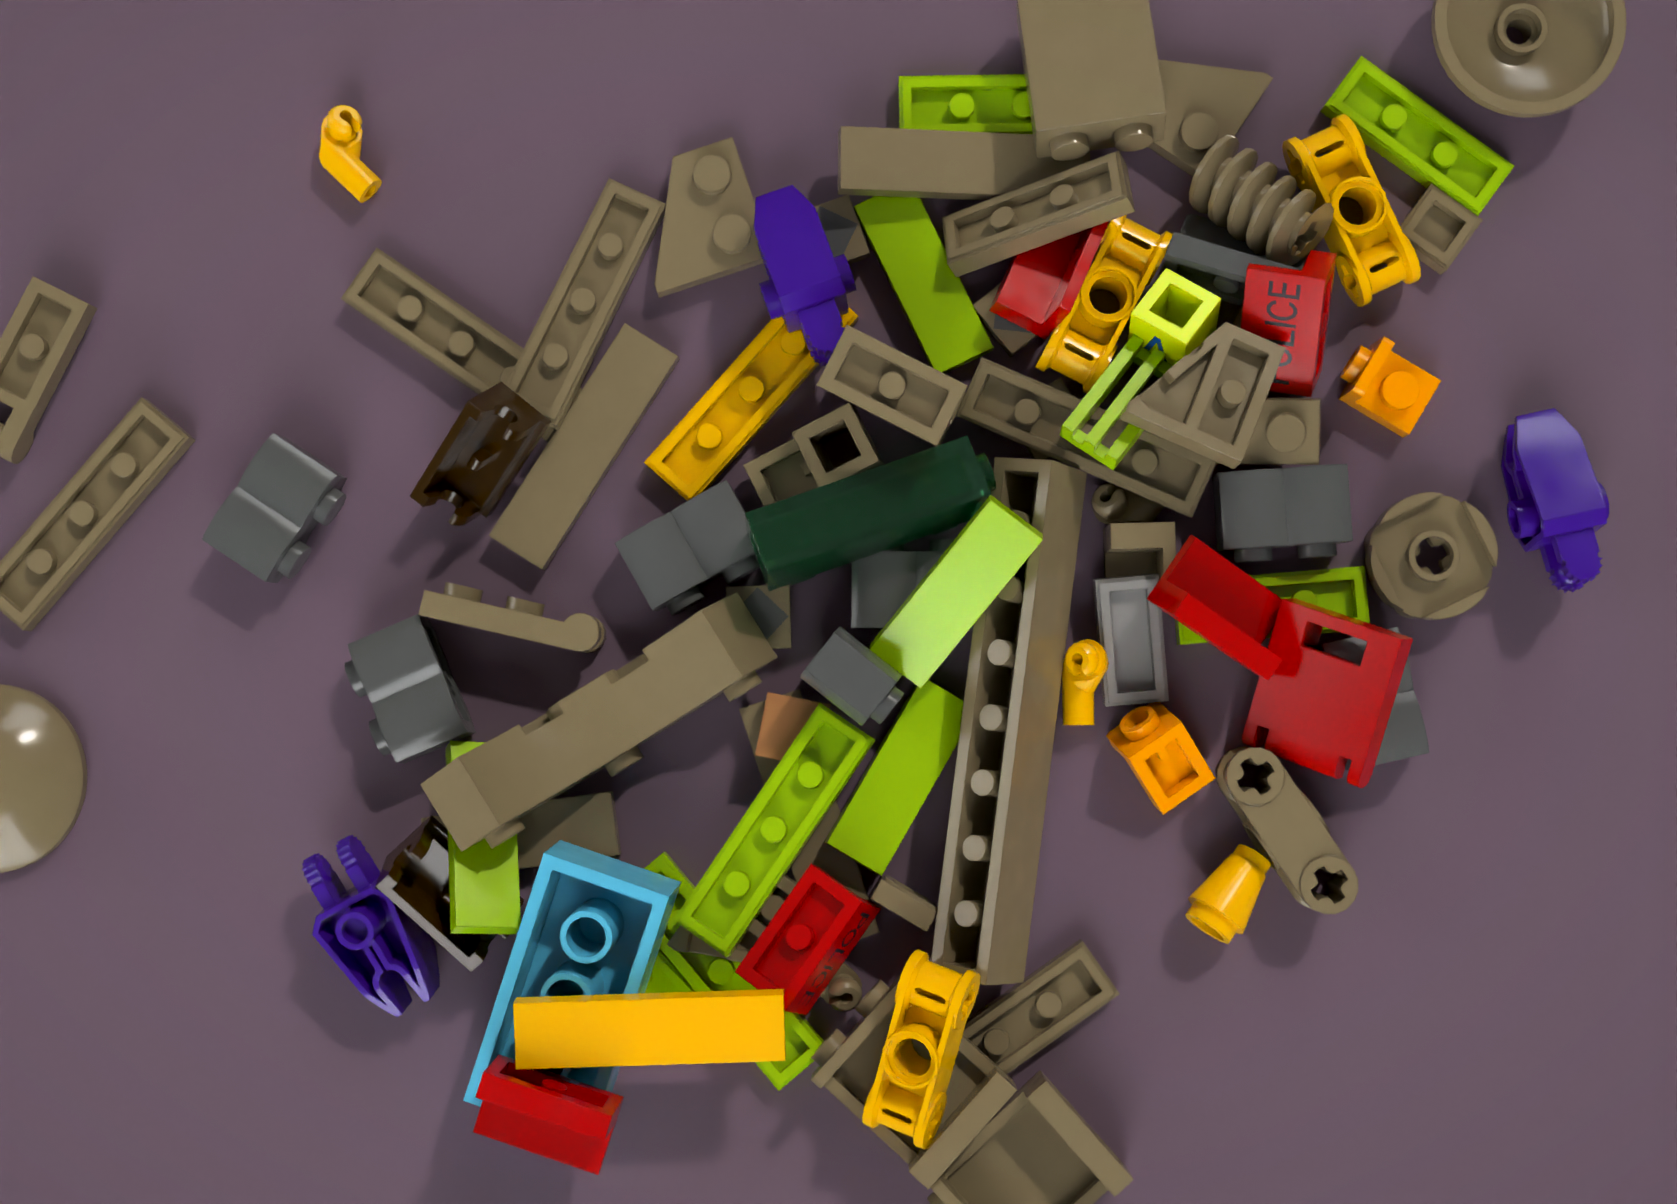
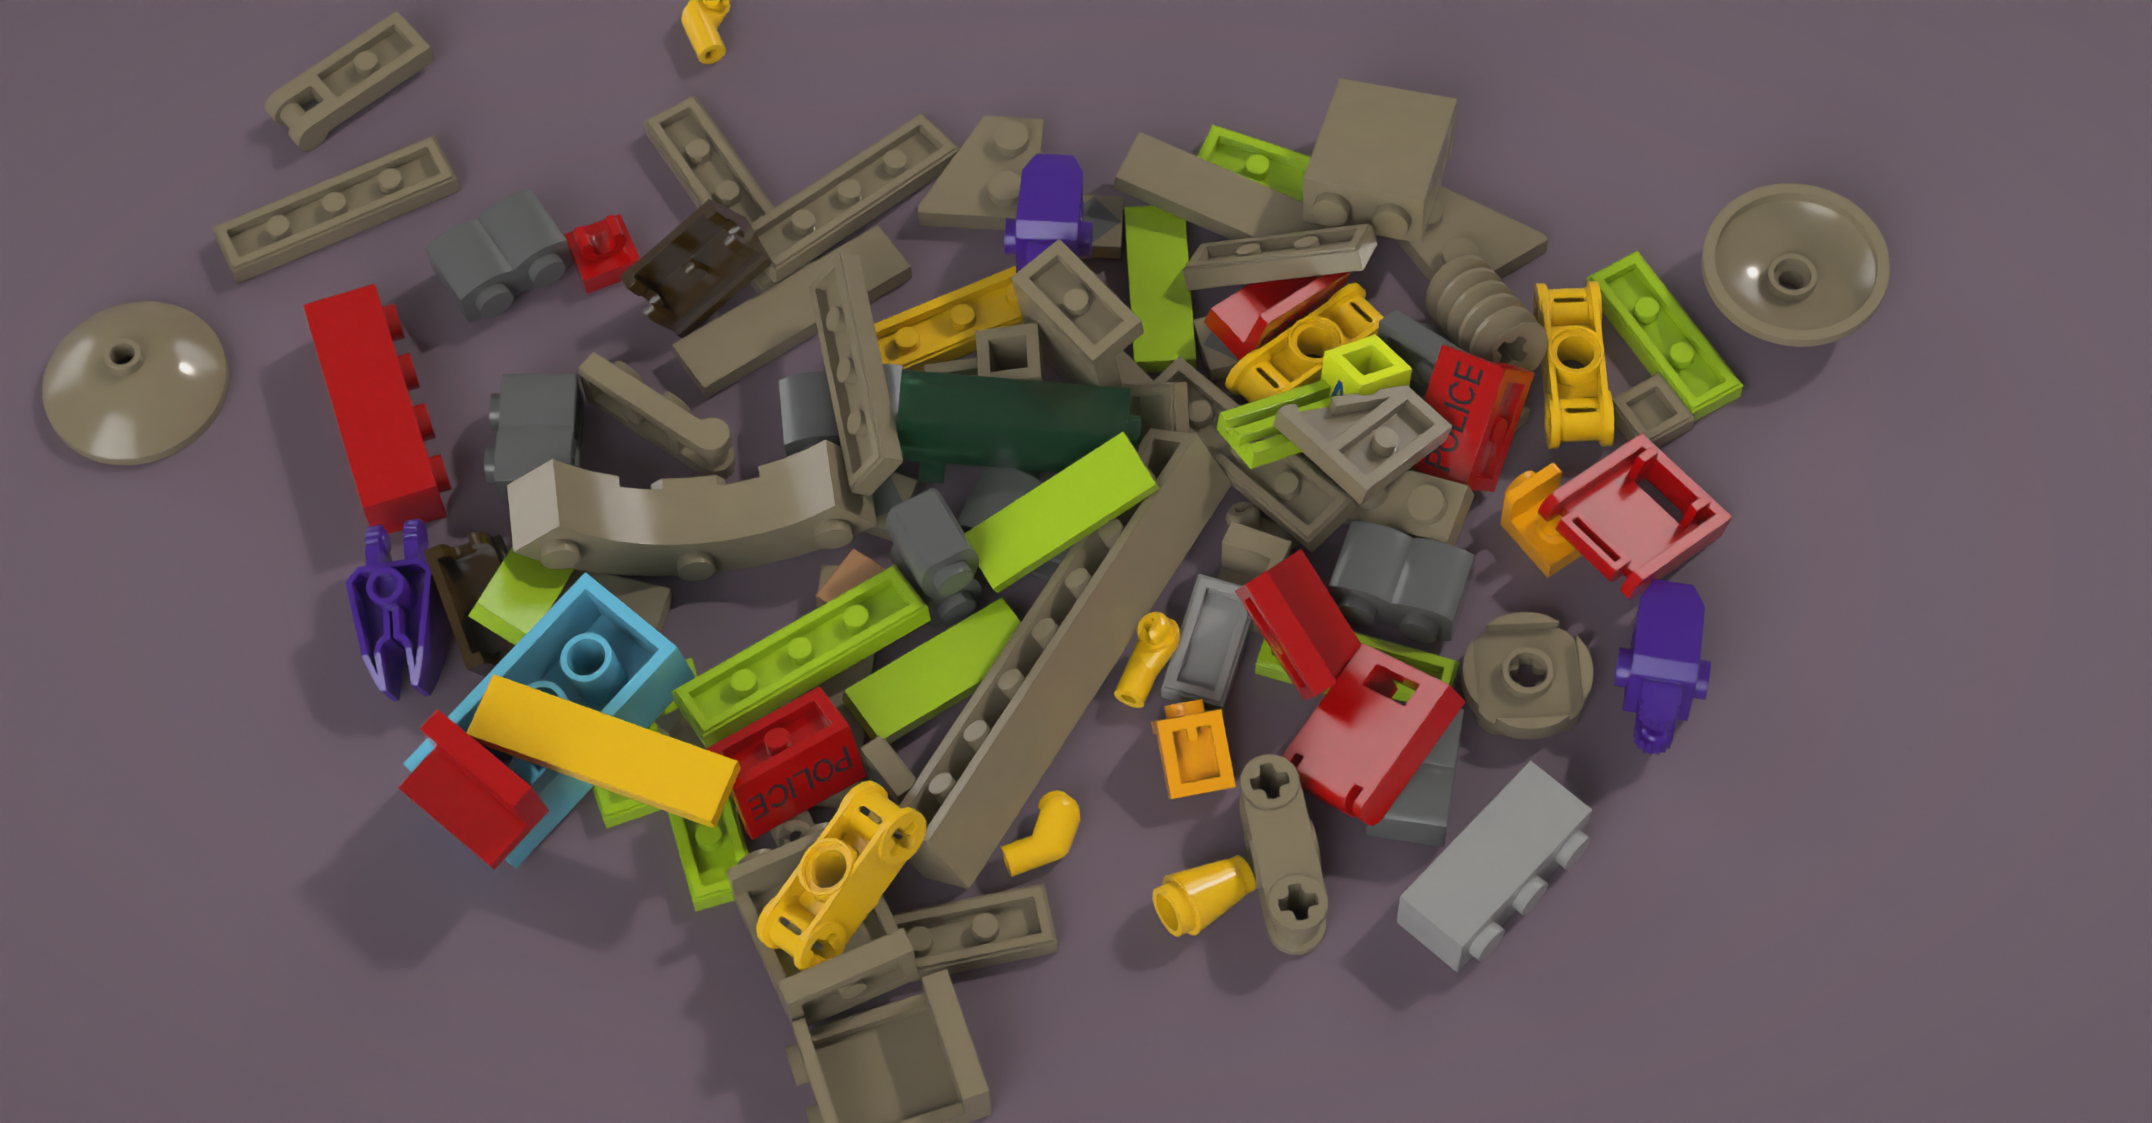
camera: 20 degrees right, 25 degrees down
none -> red brick [303,283,452,534]
none -> red tile [564,214,640,294]
none -> dark tan tile [809,251,903,496]
none -> yellow arm [1000,790,1081,877]
none -> dark tan tile [1124,382,1189,447]
none -> light grey brick [1397,760,1592,973]
none -> container [1537,433,1732,600]

